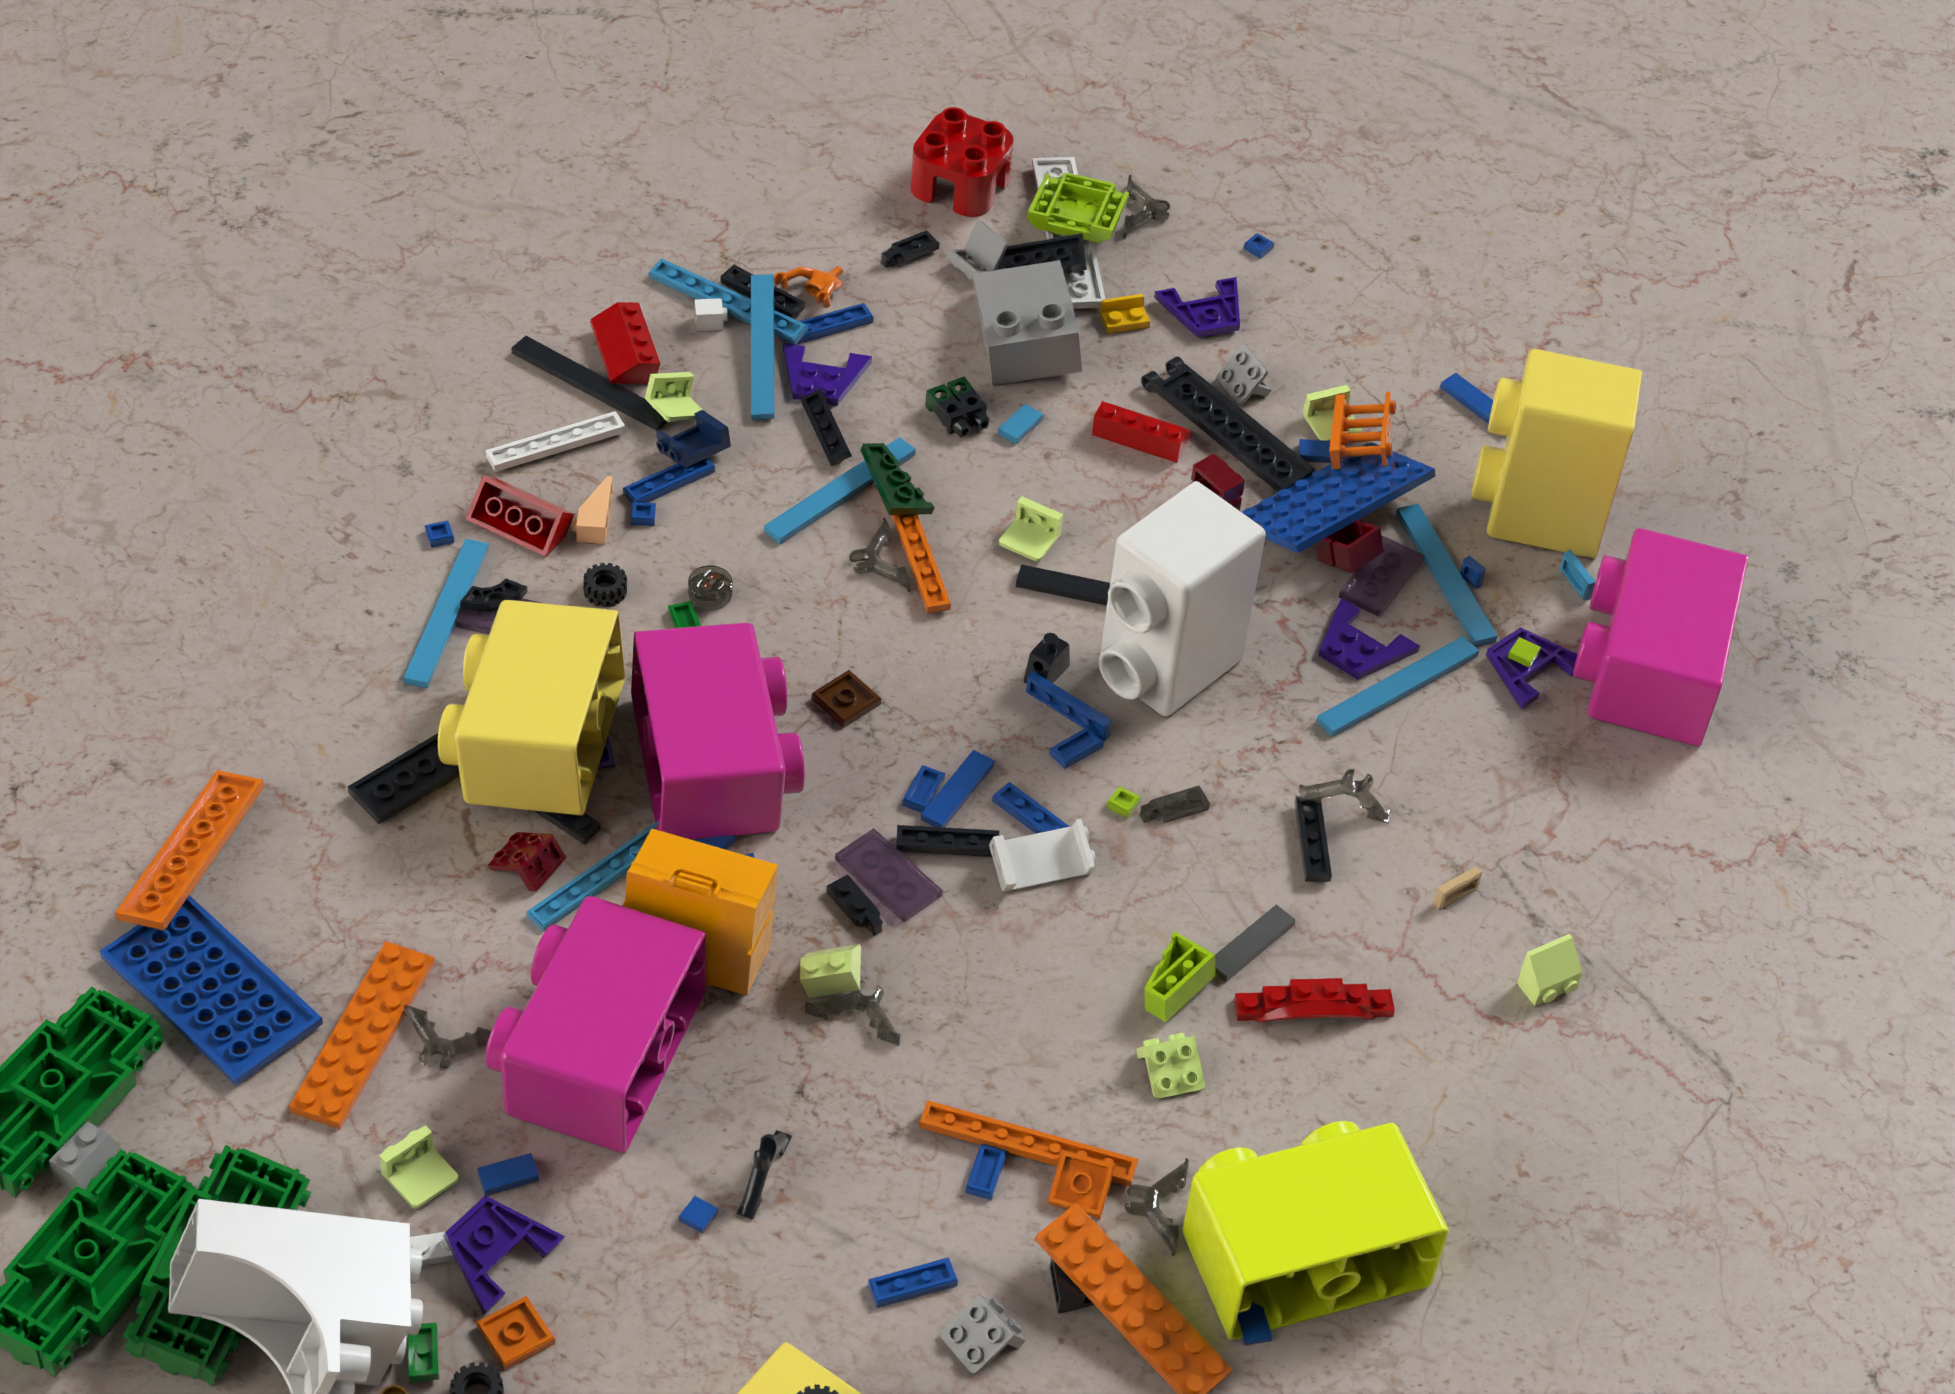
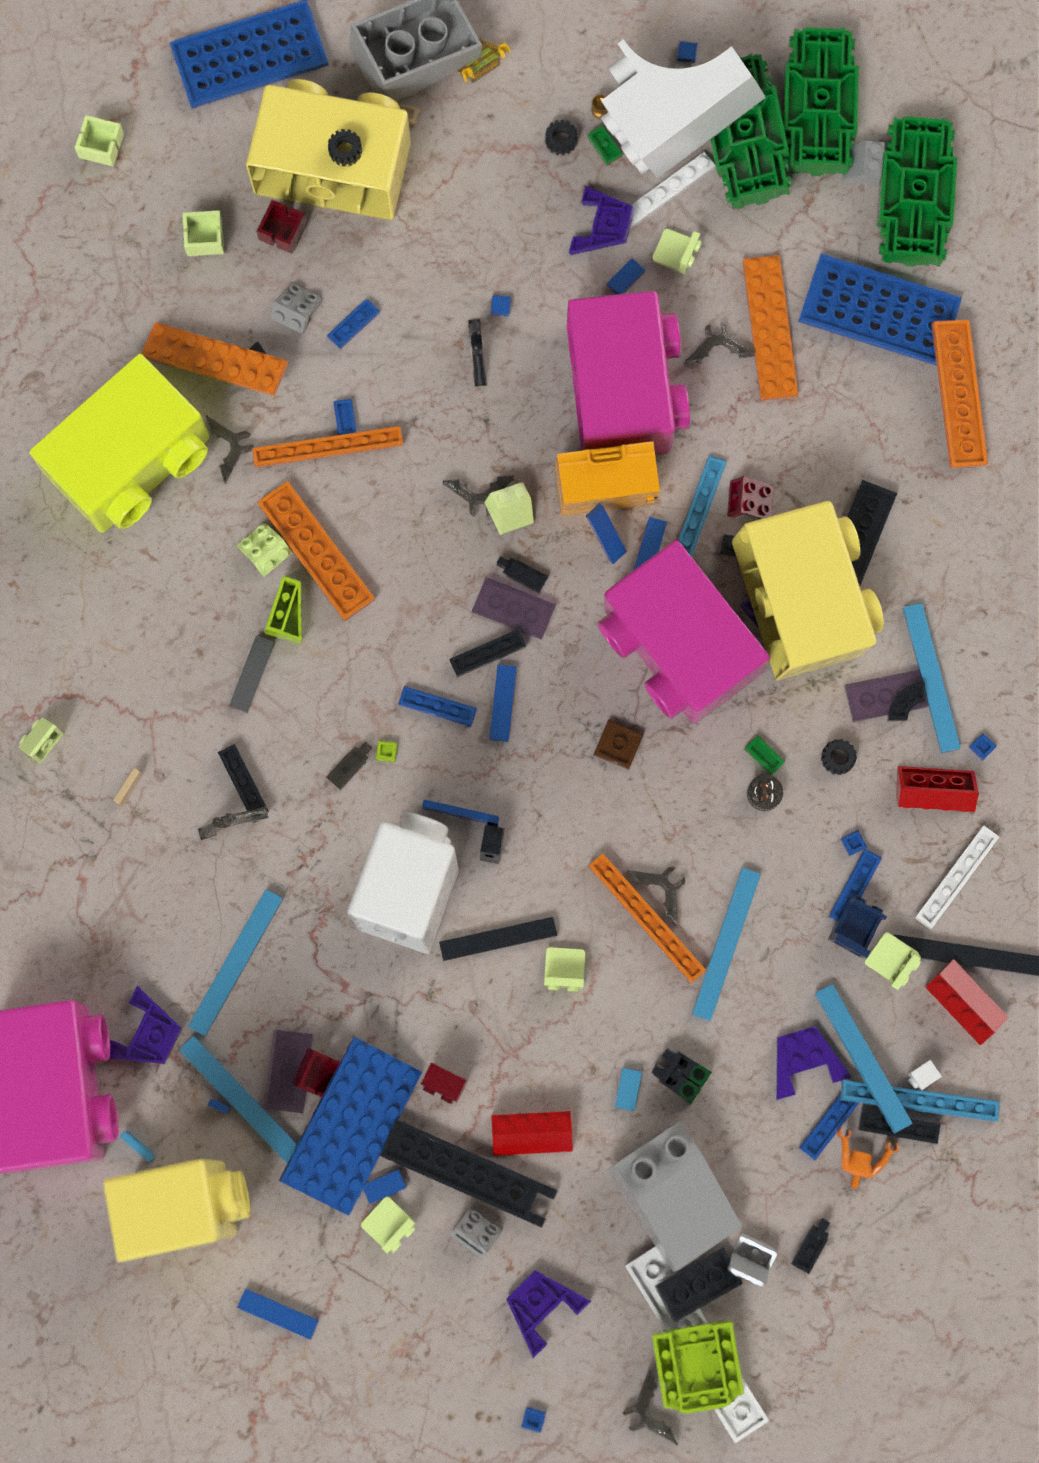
camera: 160 degrees right, 30 degrees up
orange tile [475,1296,555,1371] -> none
light nougat slope [572,476,613,544] -> none
black plate [800,389,852,466] -> none
dark green wing [860,443,935,515] -> none
blue tile [902,765,945,813] -> none
red piece [910,107,1014,217] -> none
white panel [989,819,1097,893] -> none
orange tile [1047,1149,1116,1219] -> none
blue tile [1049,727,1104,769] -> none
yellow bracket [1099,294,1150,334] -> none
red piece [1234,978,1395,1022] -> none
dark purple wing [1318,598,1420,680] -> none
orange fence [1329,392,1396,469] -> none
lime tile [1508,637,1541,668] -> none
none -> orange plate [257,481,375,622]

